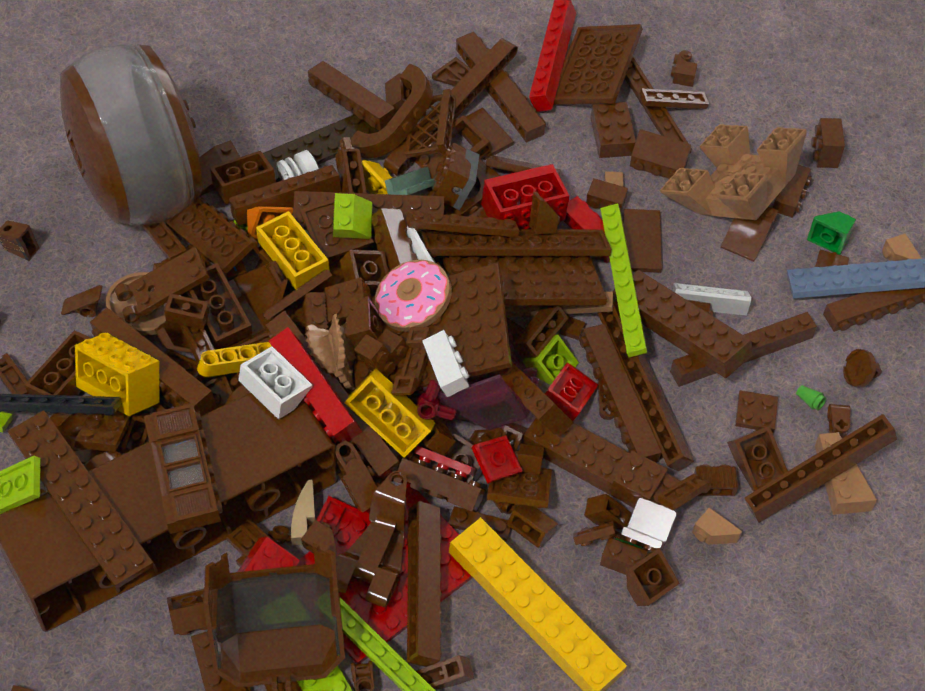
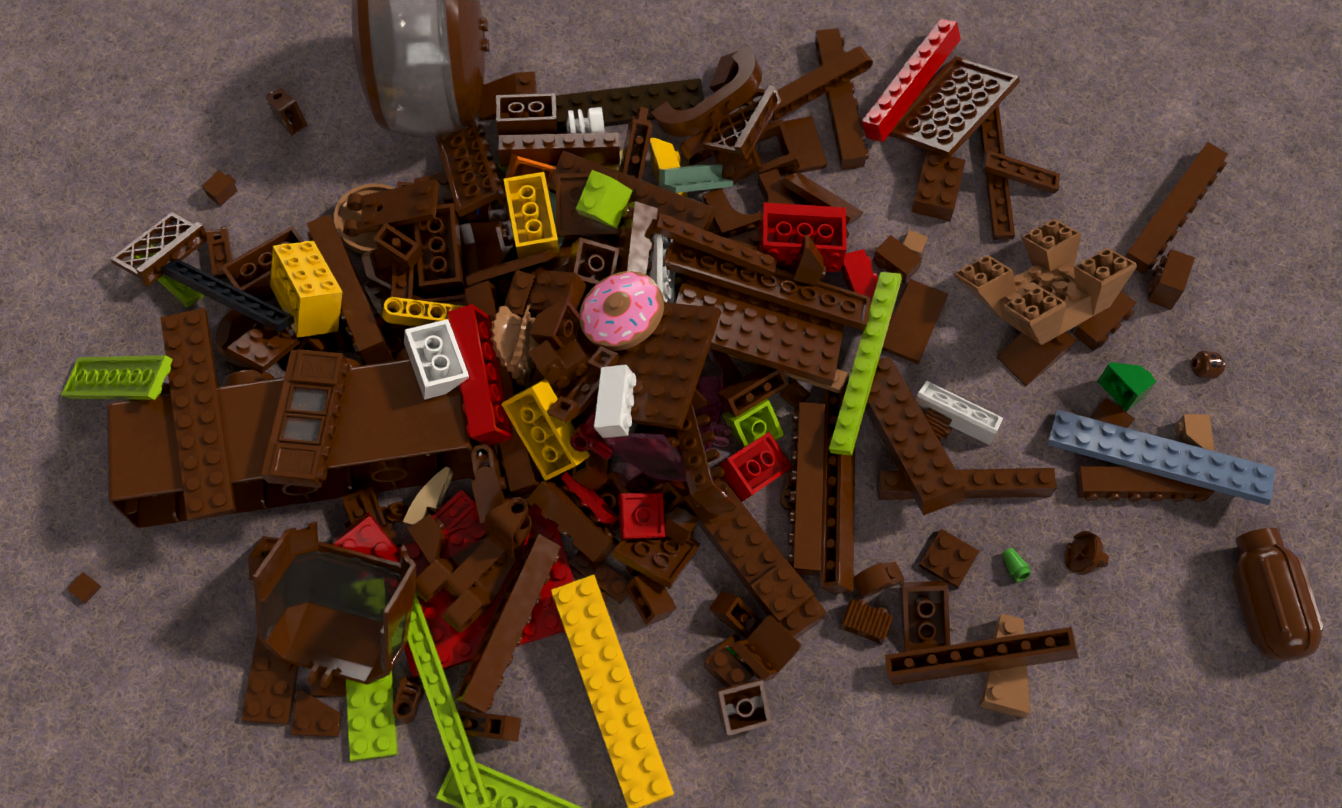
camera: 25 degrees right, 10 degrees up
reddish brown piece [61,285,103,317] -> none
reddish brown plate [137,209,187,261] -> none
reddish brown brick [308,61,395,131] -> none
reddish brown wing [432,57,471,86] -> none
reddish brown piece [432,143,479,210] -> none
reddish brown plate [573,521,616,546] -> none
reddish brown slope [630,129,691,179] -> none
reddish brown plate [658,474,711,511] -> none
reddish brown brick [671,50,697,87] -> none
medium nougat slope [692,508,742,545] -> none
reddish brown piece [827,404,851,438] -> none
none -> reddish brown brick [853,561,905,598]
none -> reddish brown brick [1125,142,1228,274]
none -> reddish brown head [1191,351,1225,379]

